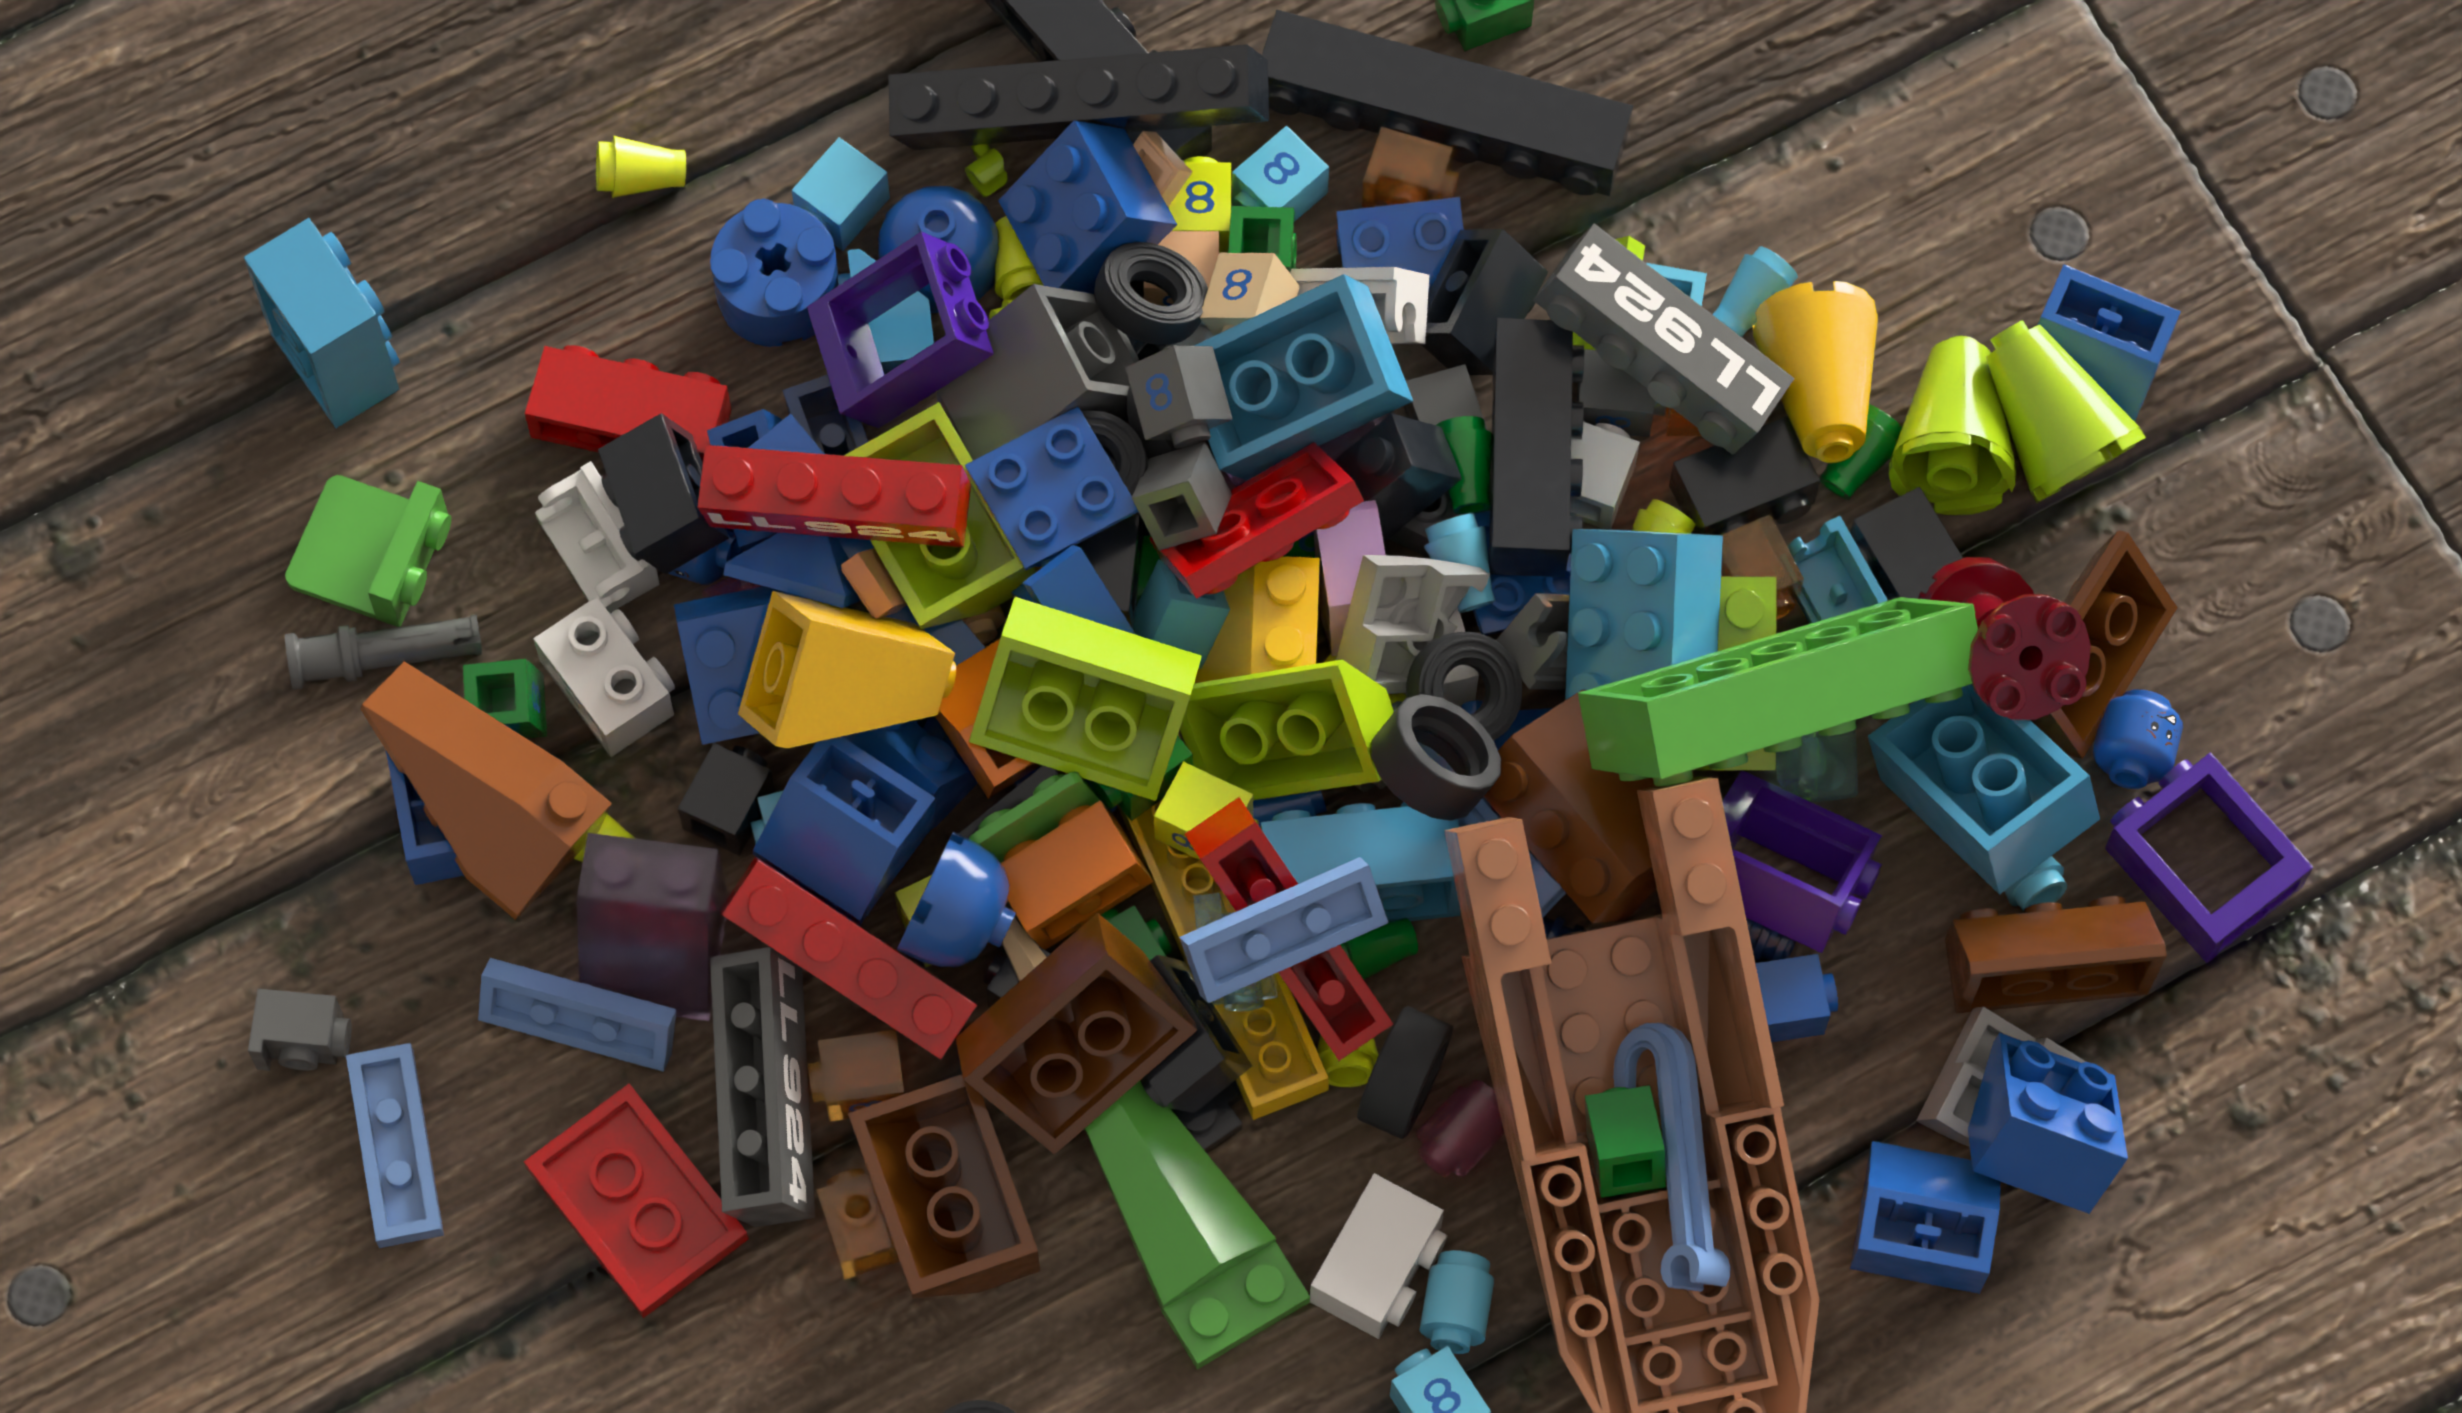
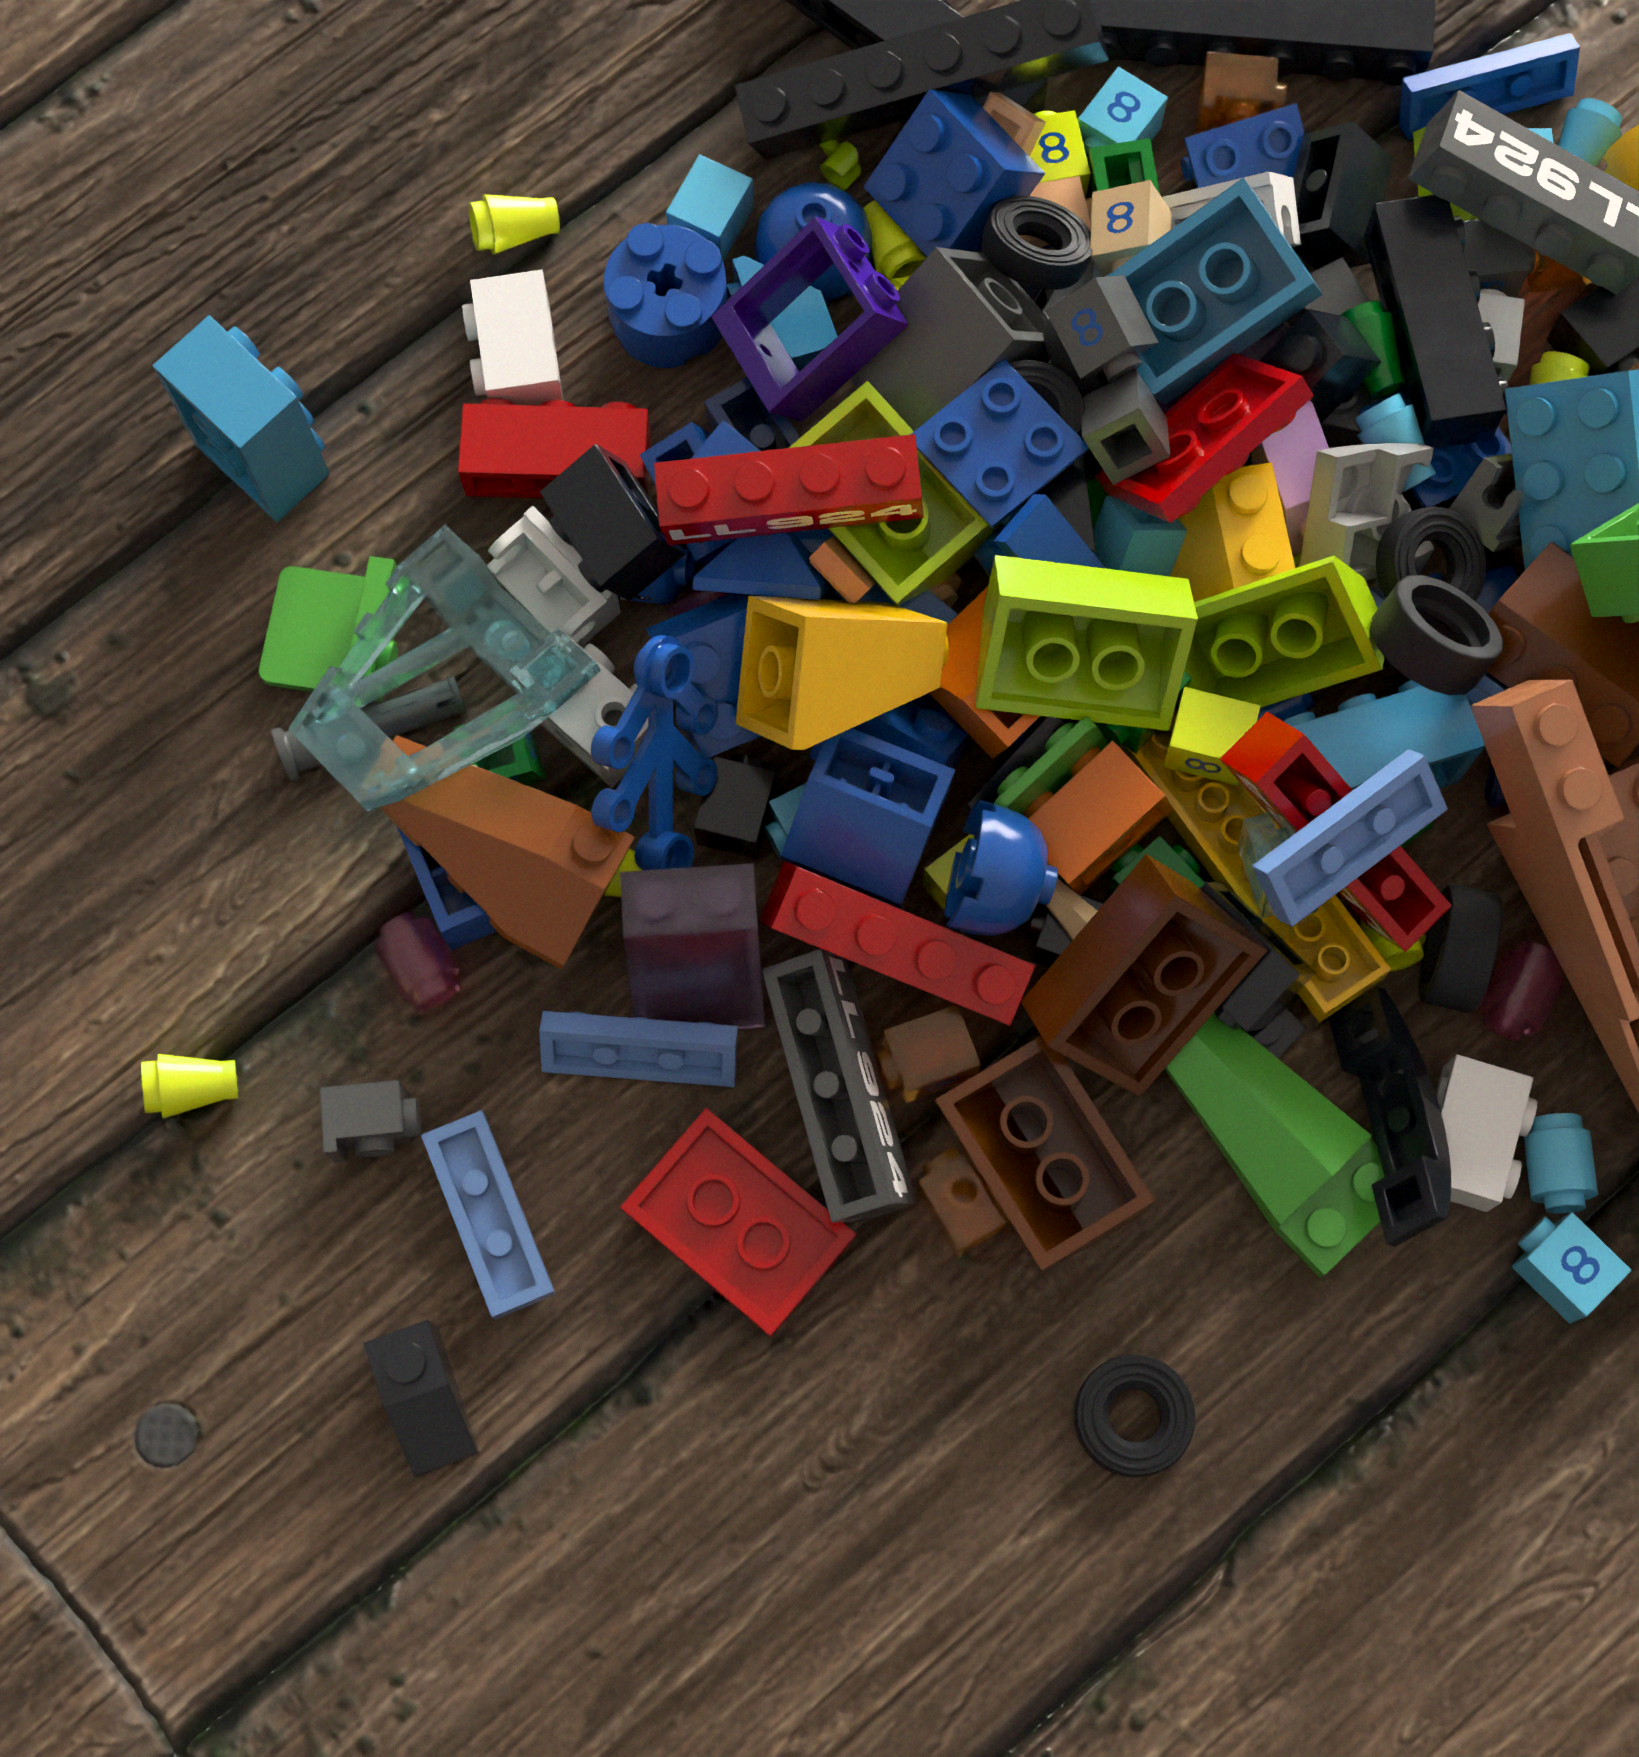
camera: 10 degrees left, 5 degrees up
none -> neon yellow cone [141,1054,238,1118]
none -> clear light blue windscreen [288,525,601,811]
none -> black slope [363,1320,480,1477]
none -> clear pink brick [374,912,462,1012]
none -> white brick [462,270,563,406]
none -> blue plant [591,635,718,885]
none -> black slope [1329,986,1452,1247]
none -> blue plate [1399,33,1580,140]

